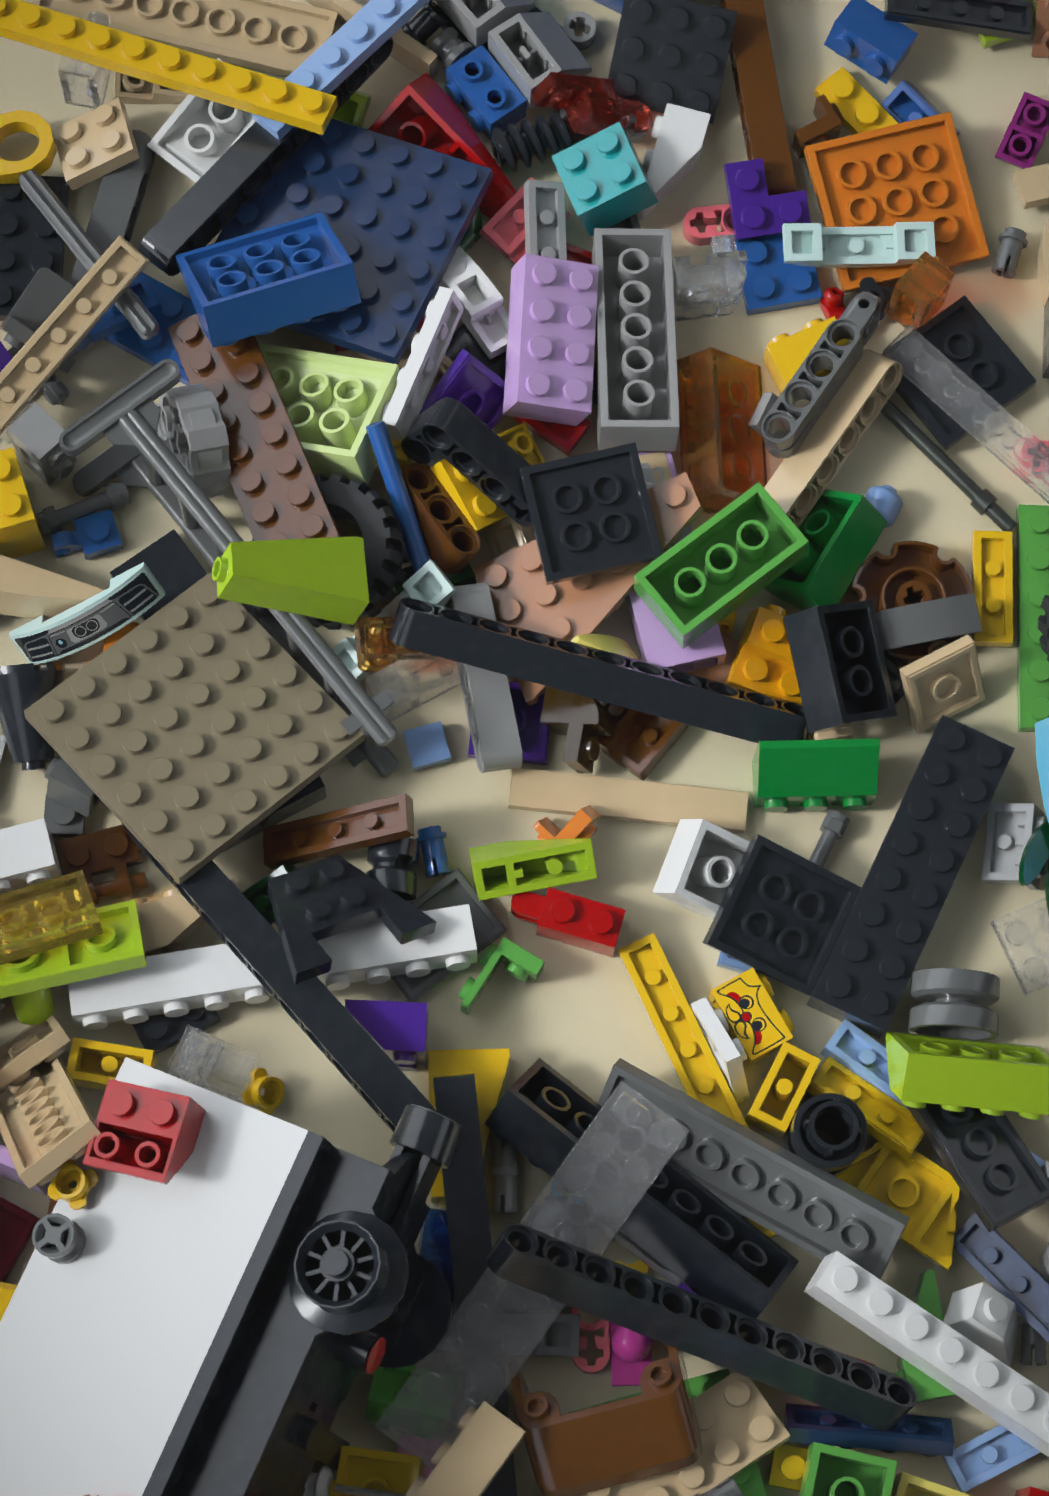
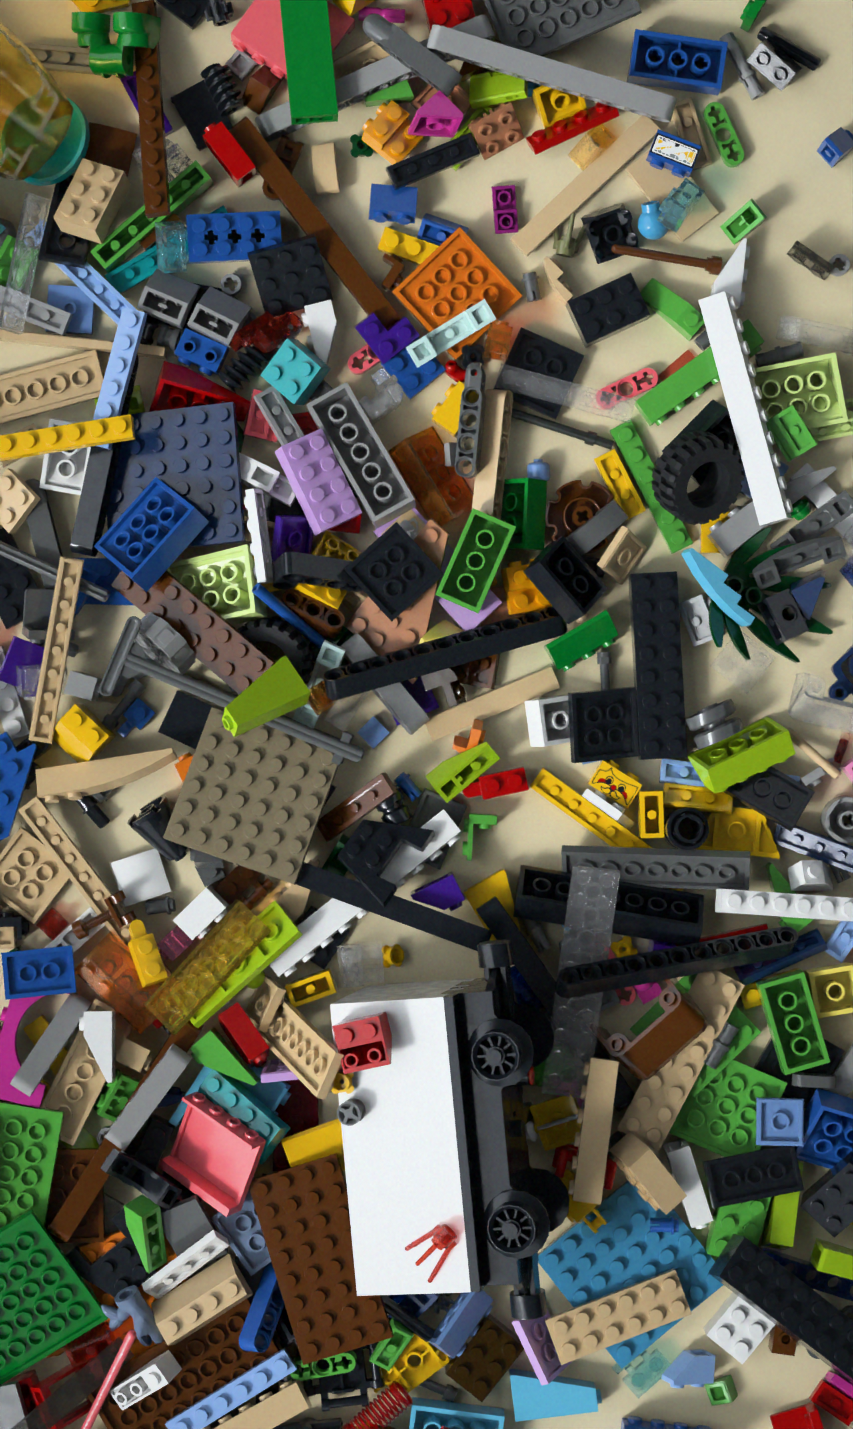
camera: 25 degrees left, 15 degrees up
slope [9,562,165,665] -> none

